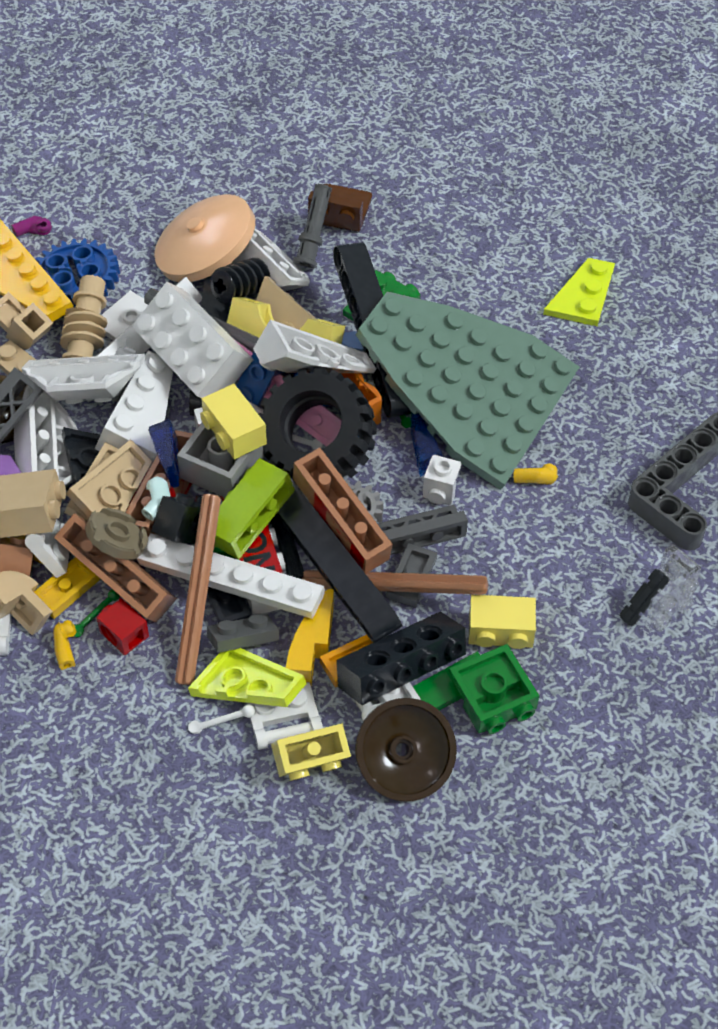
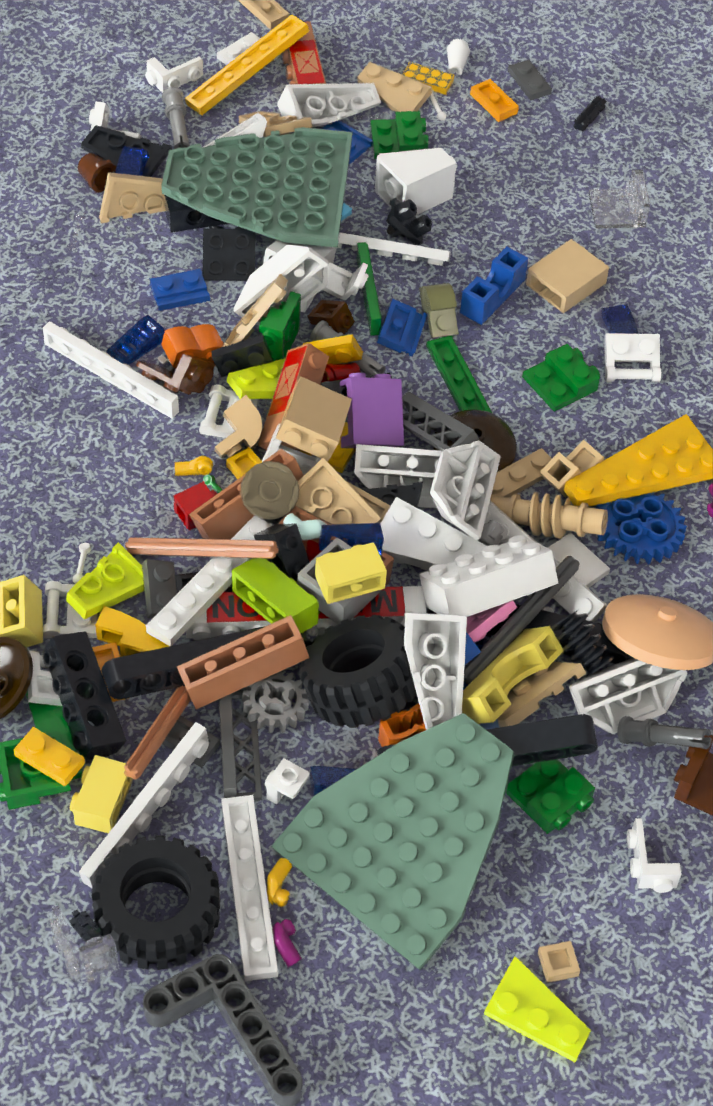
camera: 100 degrees right, 0 degrees up
none -> yellow plate [13,727,85,787]
none -> white plate [79,722,209,888]
none -> black tyre [92,835,220,970]
none -> white plate [221,795,278,981]
none -> magenta arm [272,919,302,968]
none -> tan plate [538,941,580,983]
none -> white bracket [627,818,681,893]

